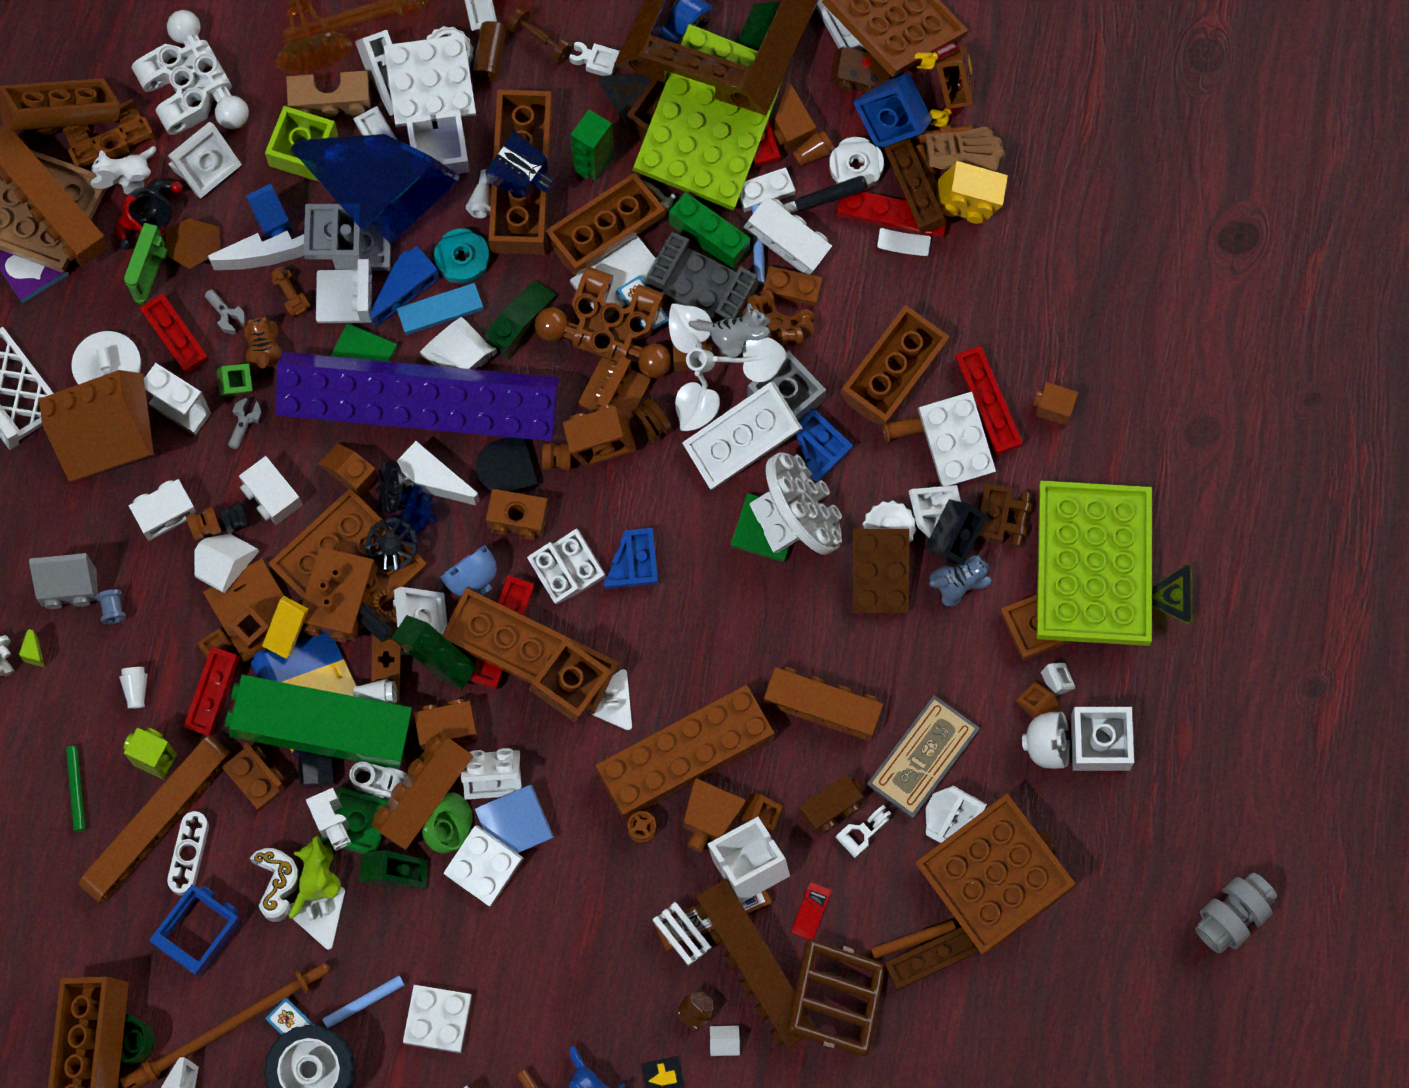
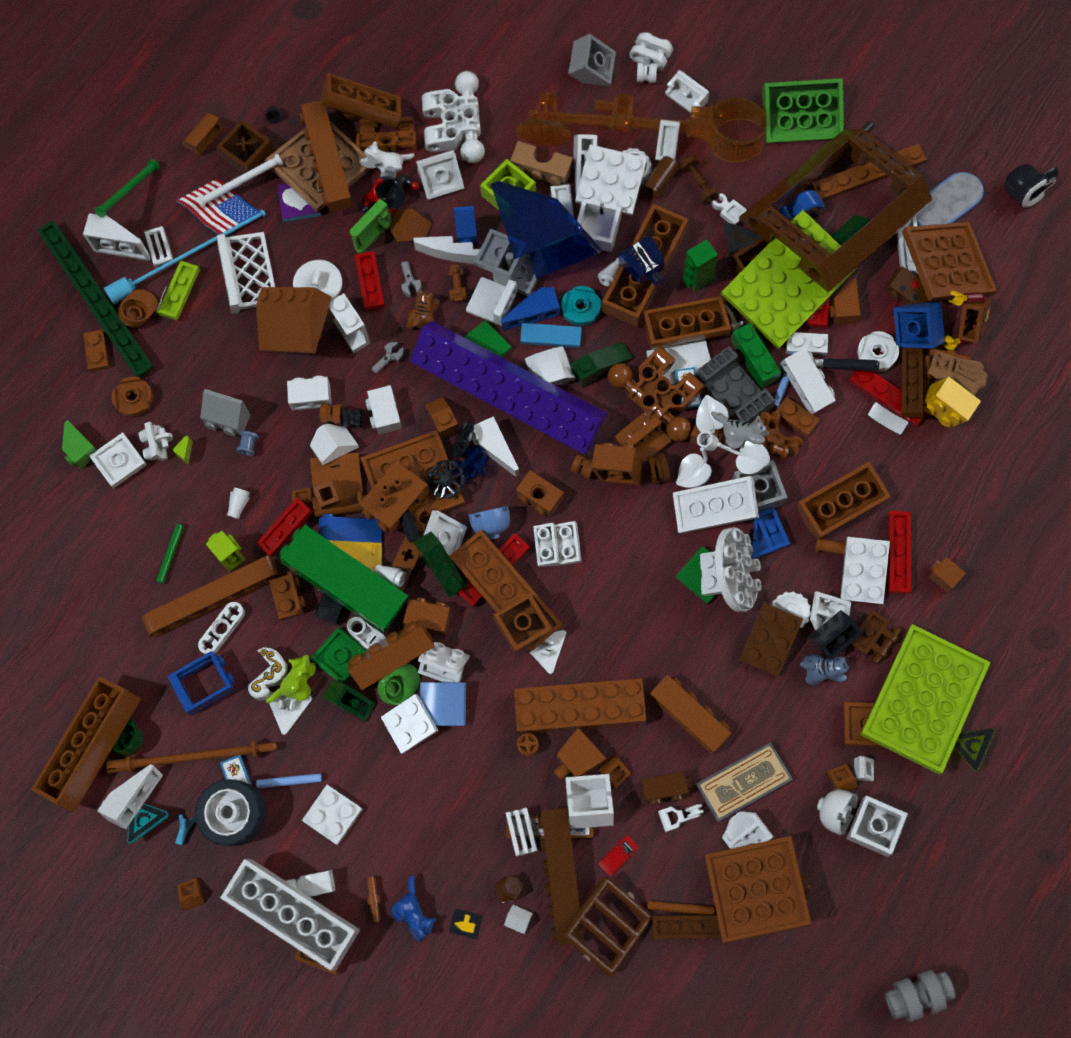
camera: 30 degrees right, 0 degrees up
bright green brick [216,364,252,397] -> none
yellow tile [262,596,309,659] -> none
white hips [306,788,351,851] -> none
black tile [476,437,538,493] -> none
blue wing [604,528,658,590] -> none
dark orange cone [793,130,835,166] -> none

